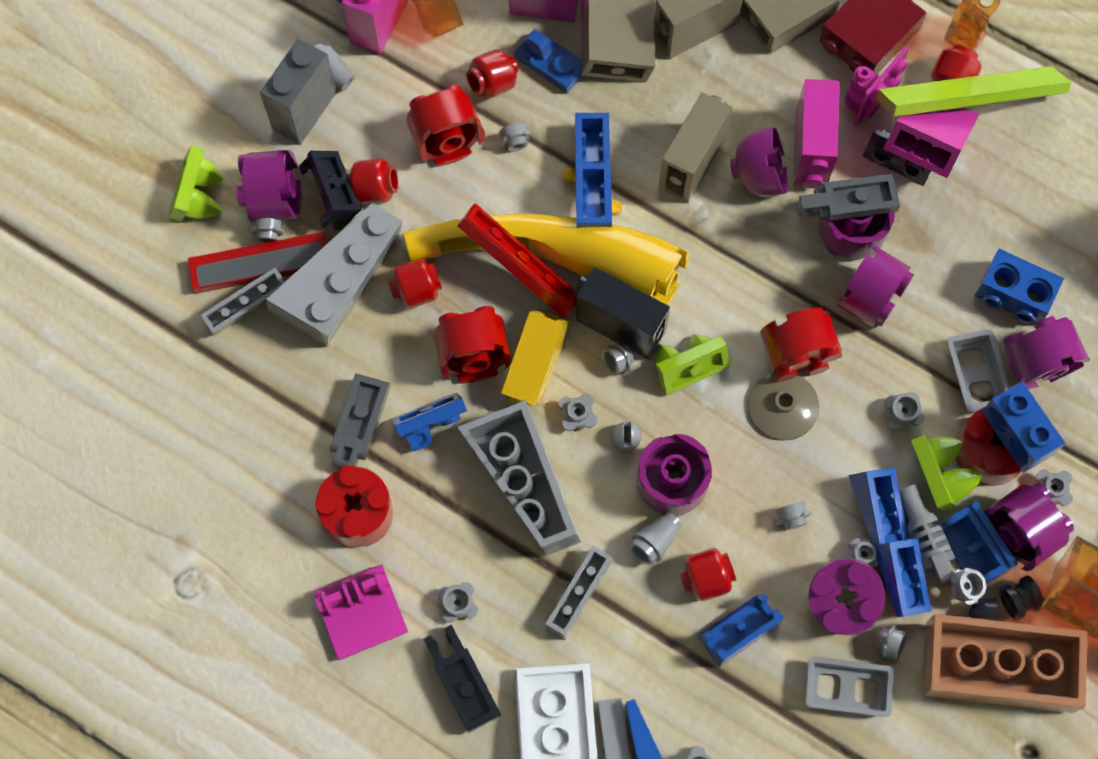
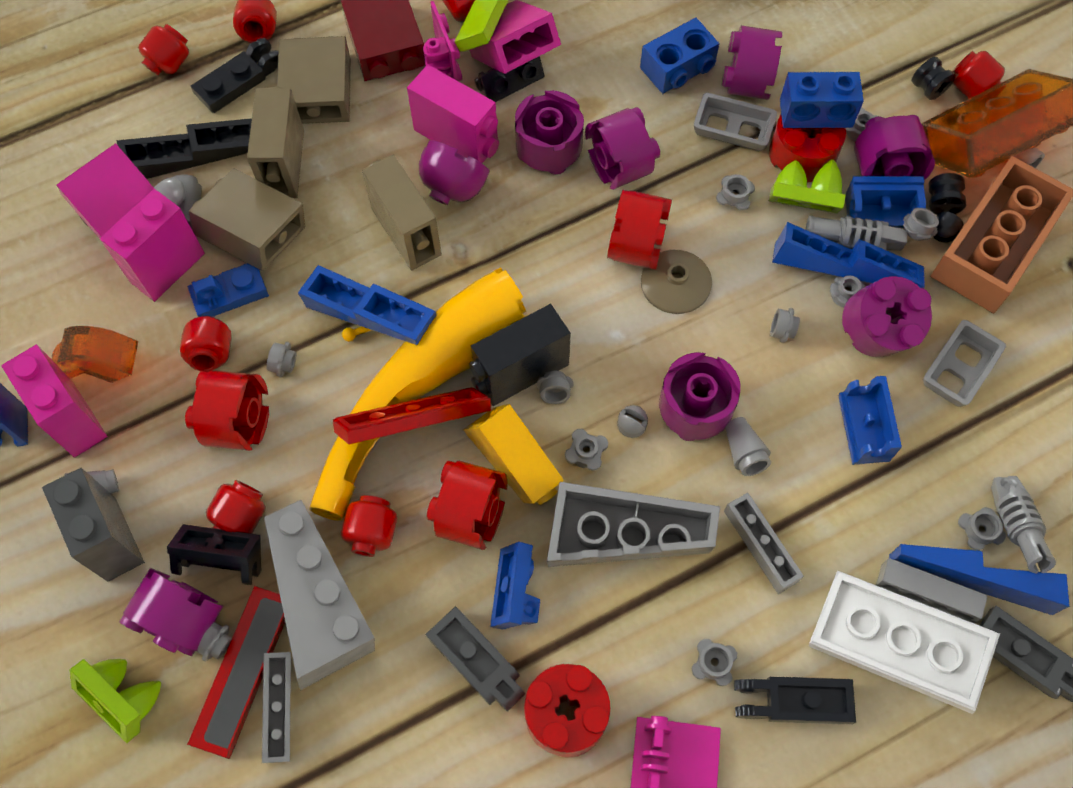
camera: 60 degrees left, 5 degrees down
lime tile [655,334,730,396] -> none
red head [679,548,737,602] -> none
dark grey hinge [797,174,900,221] -> none
light grey plate [876,625,907,661] -> none

